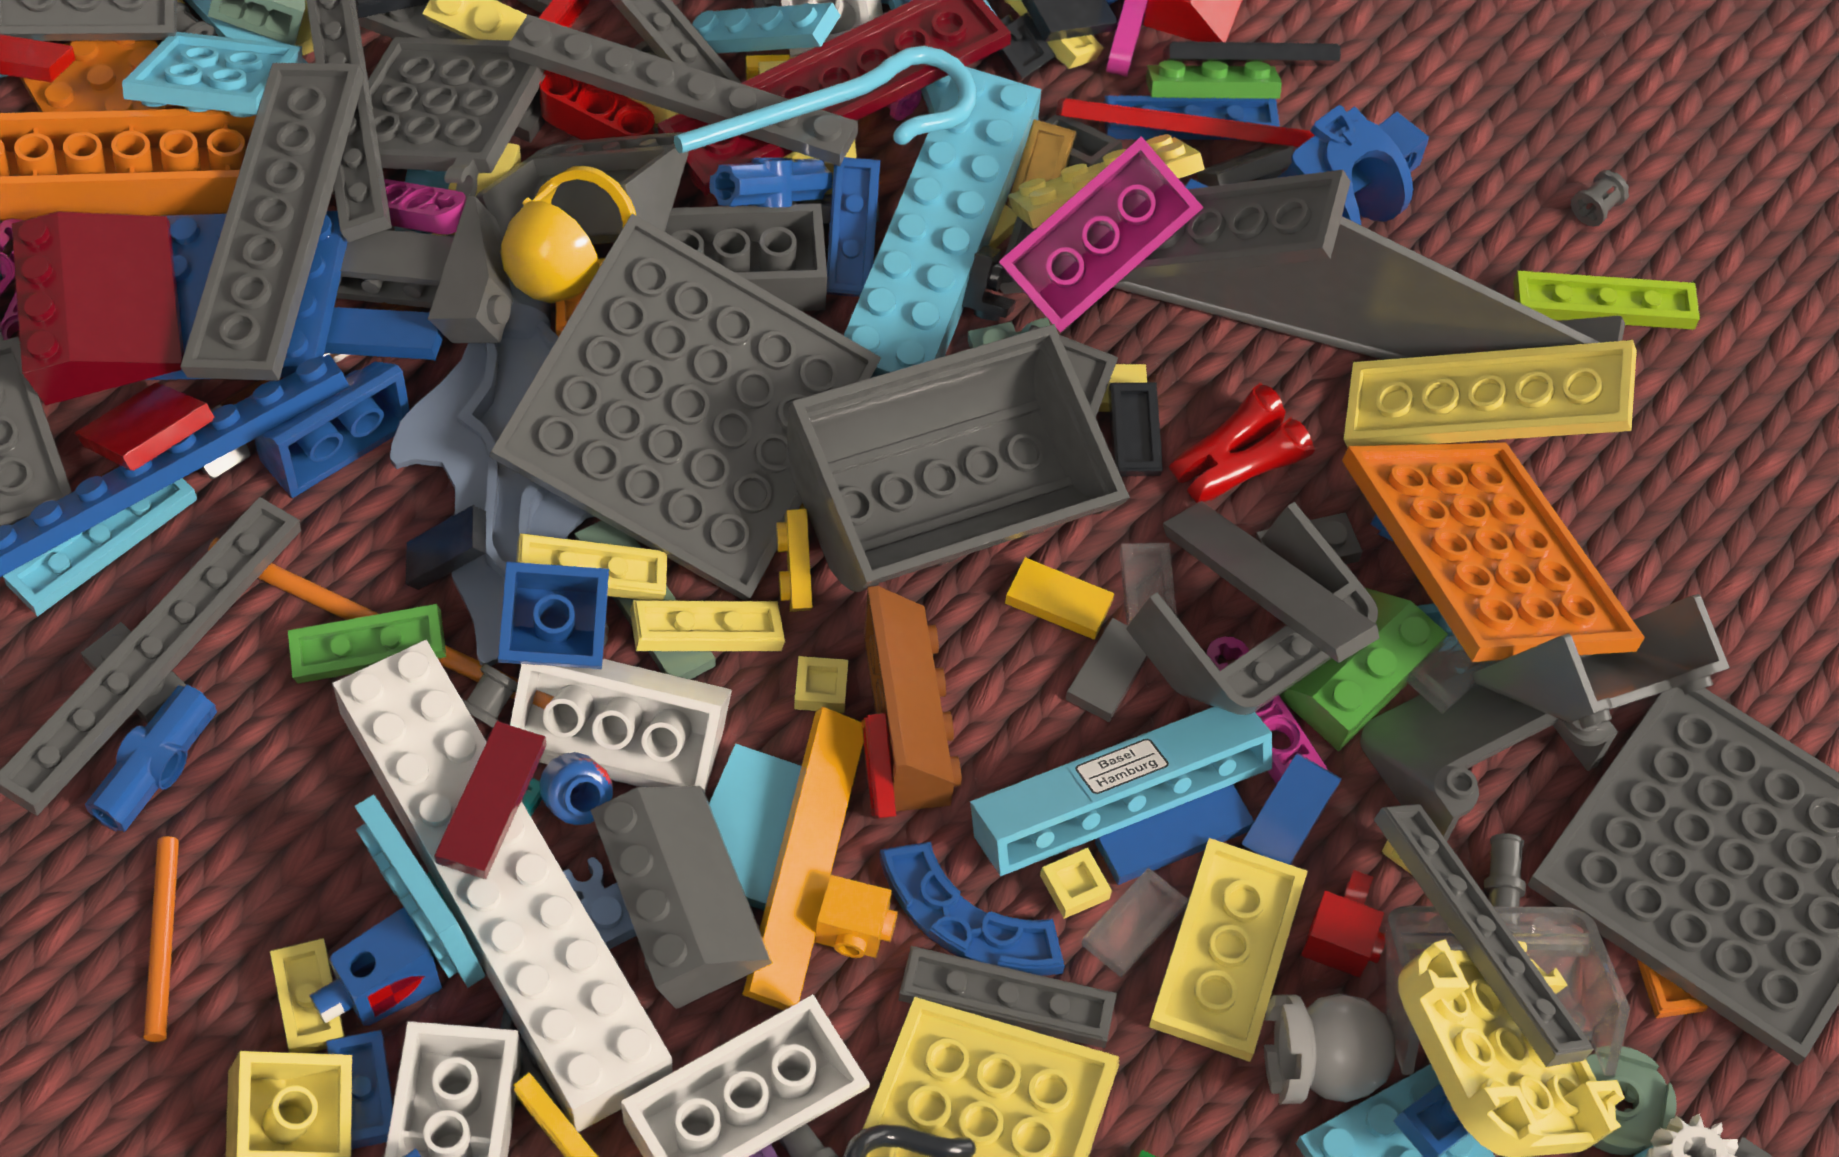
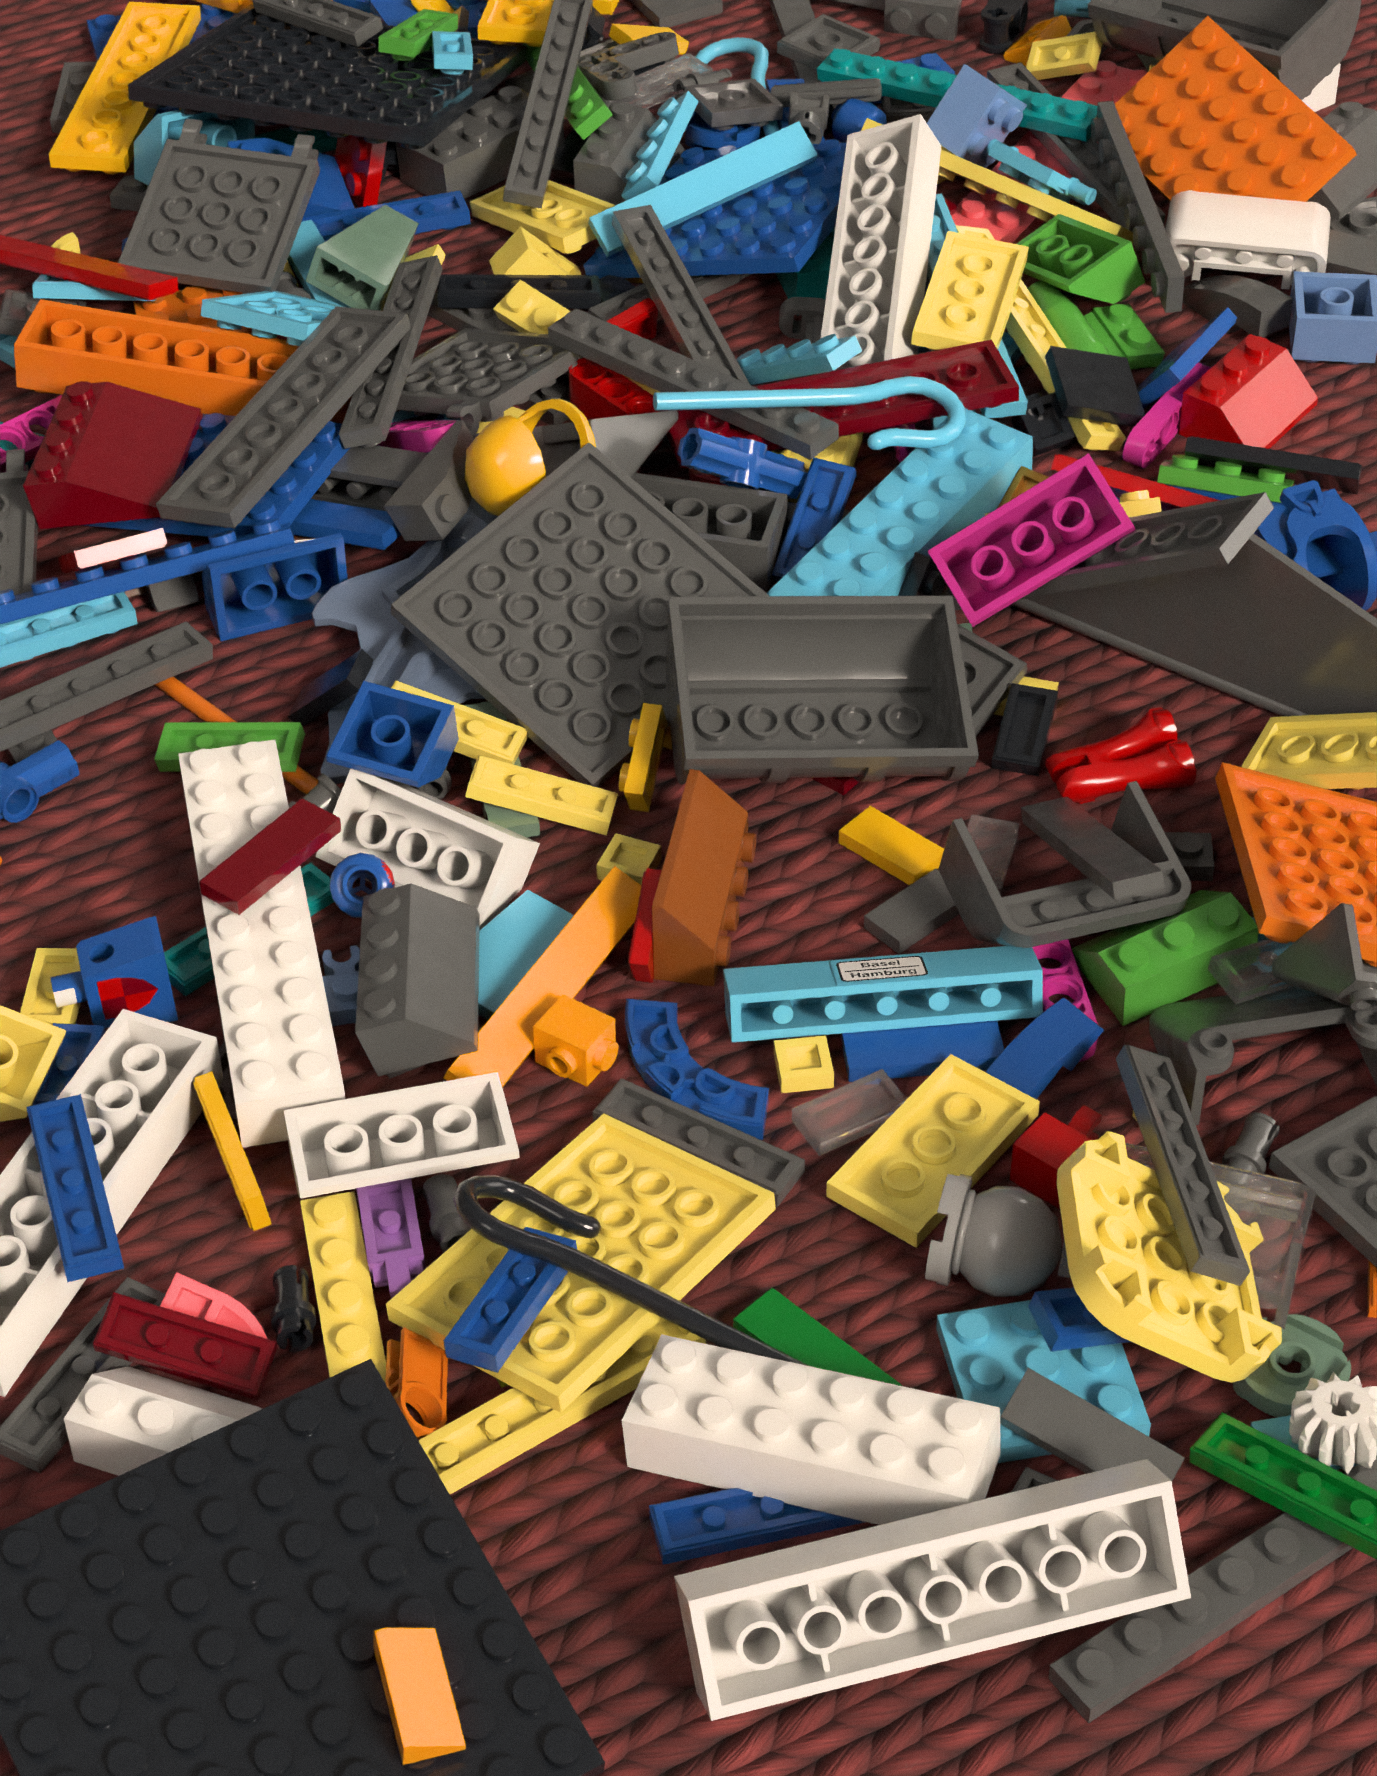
camera: 25 degrees right, 15 degrees down
medium azure plate [355,794,486,988] -> none

